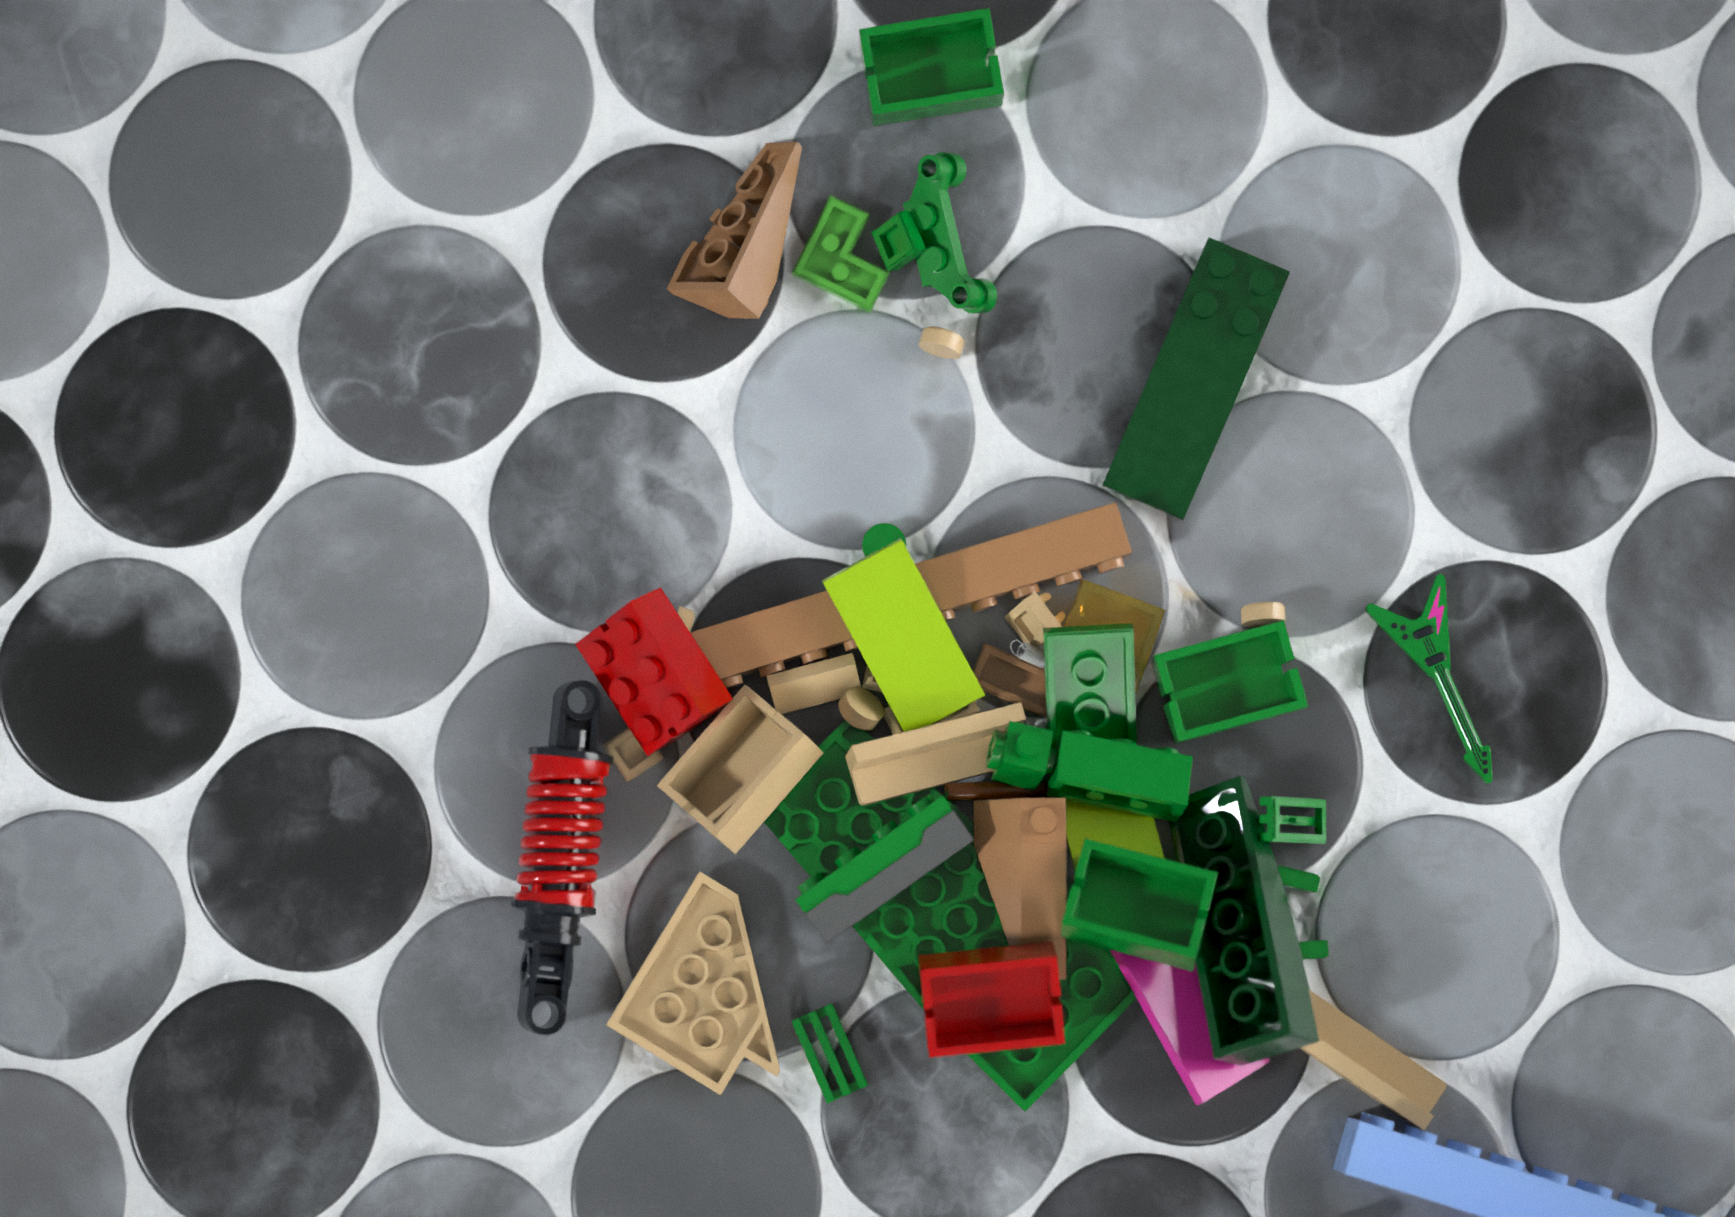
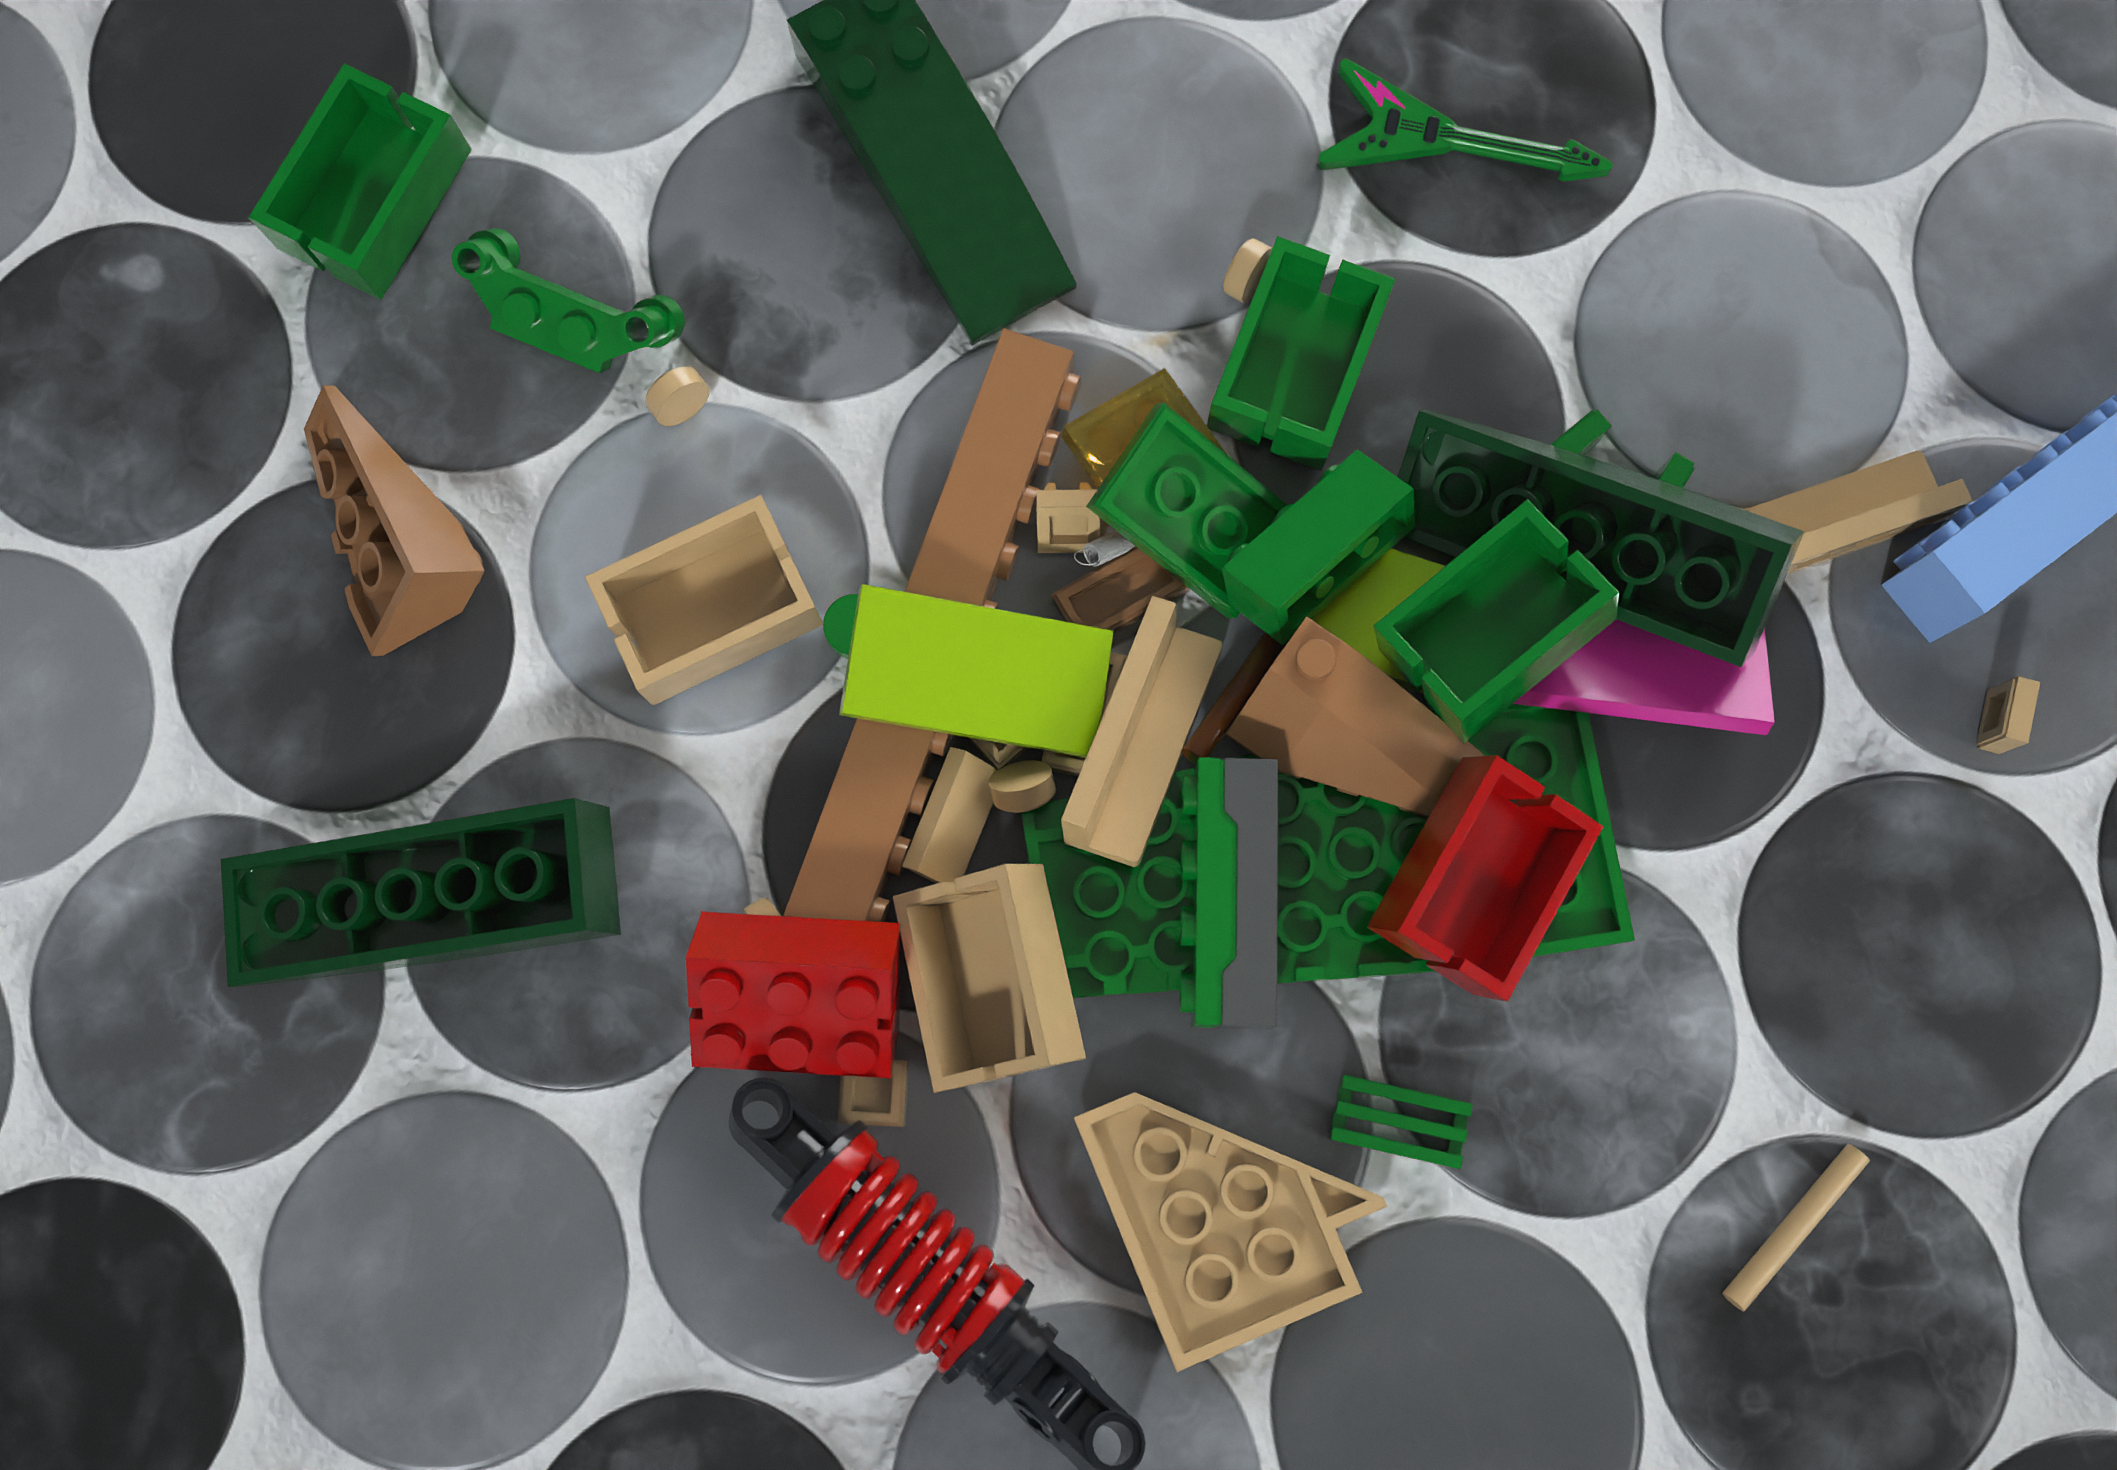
camera: 50 degrees left, 5 degrees down
bright green tile [792,195,890,313] -> none
green tile [871,211,927,271] -> none
green brick [986,721,1057,791] -> none
green tile [1260,796,1326,844] -> none
none -> dark green slope [221,798,621,988]
none -> tan piece [585,495,823,706]

